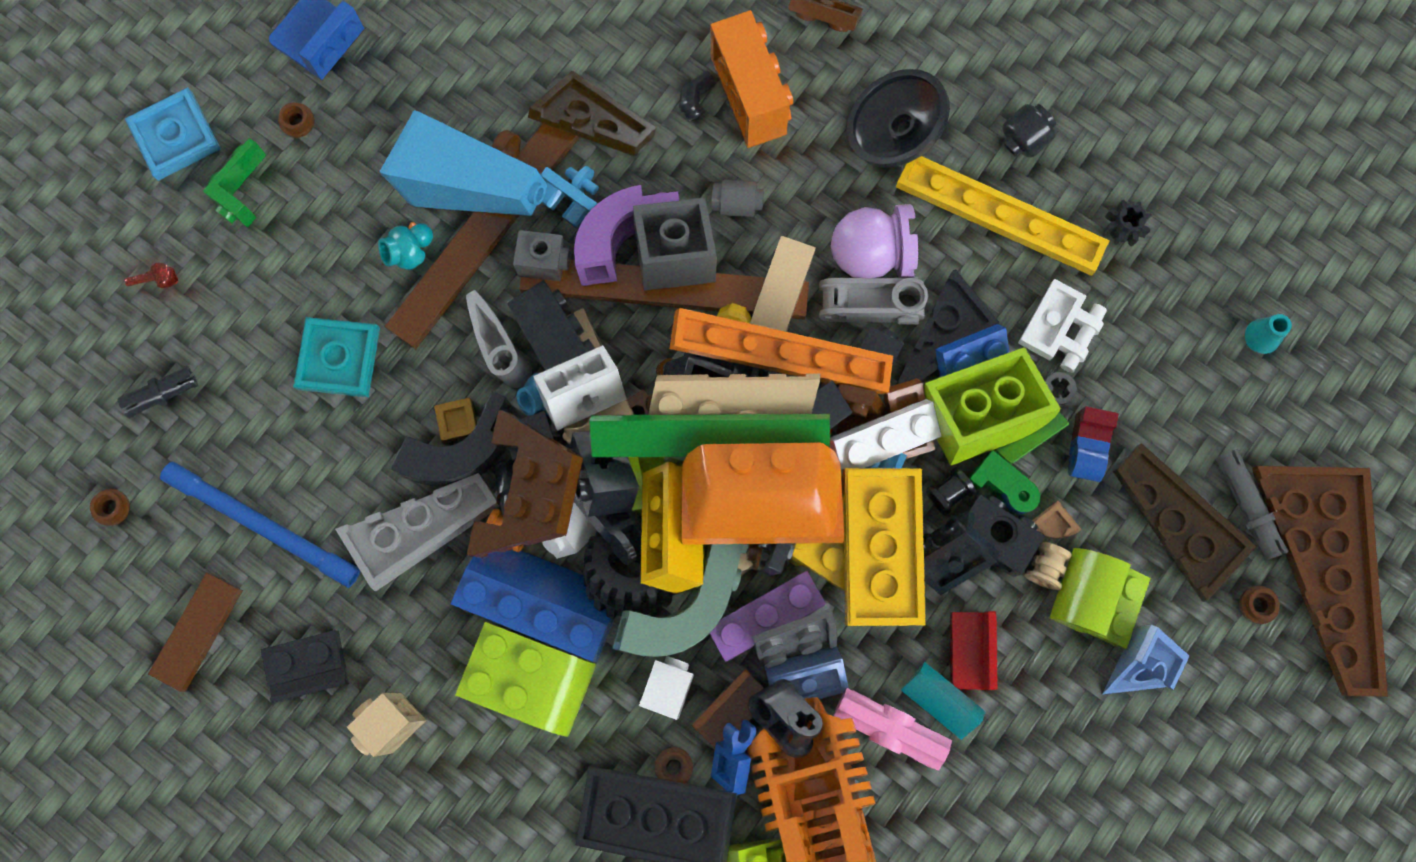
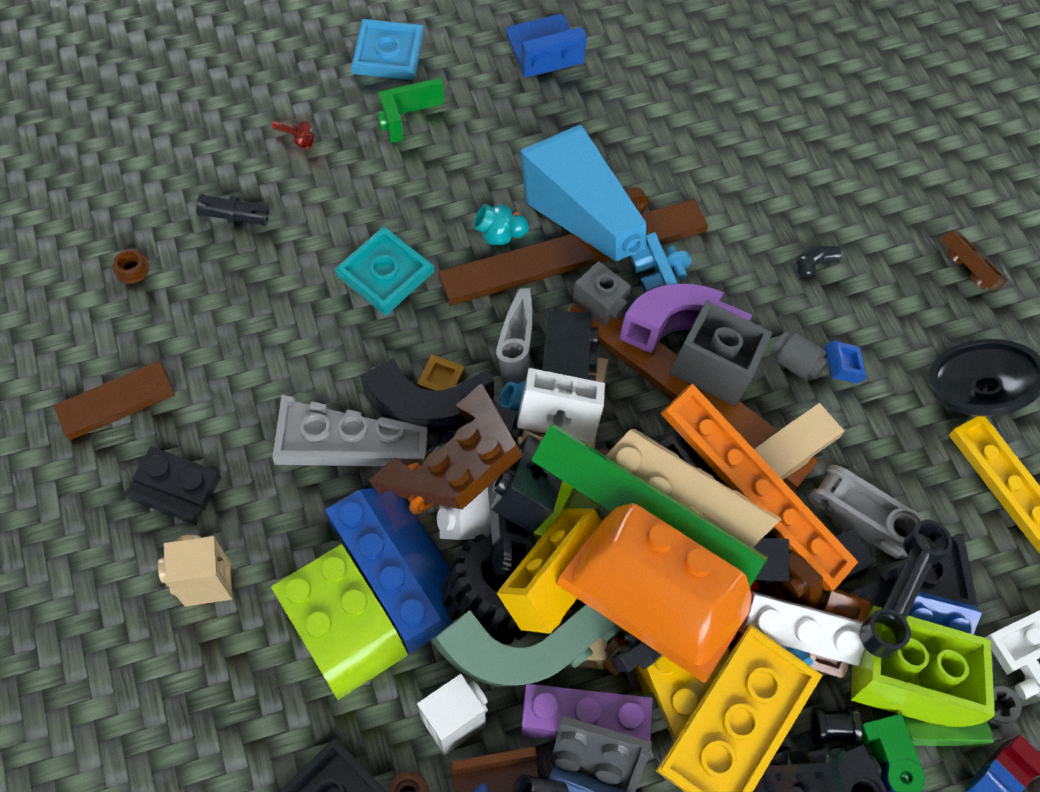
camera: 30 degrees right, 15 degrees down
blue piece [160,461,361,588] -> none
reddish brown plate [278,102,315,138] -> none
dark brown wing [528,71,656,156] -> none
orange brick [710,10,793,148] -> none
lavender tile [831,204,918,278] -> none
none -> blue tile [825,340,867,384]
none -> black piece [859,520,953,658]

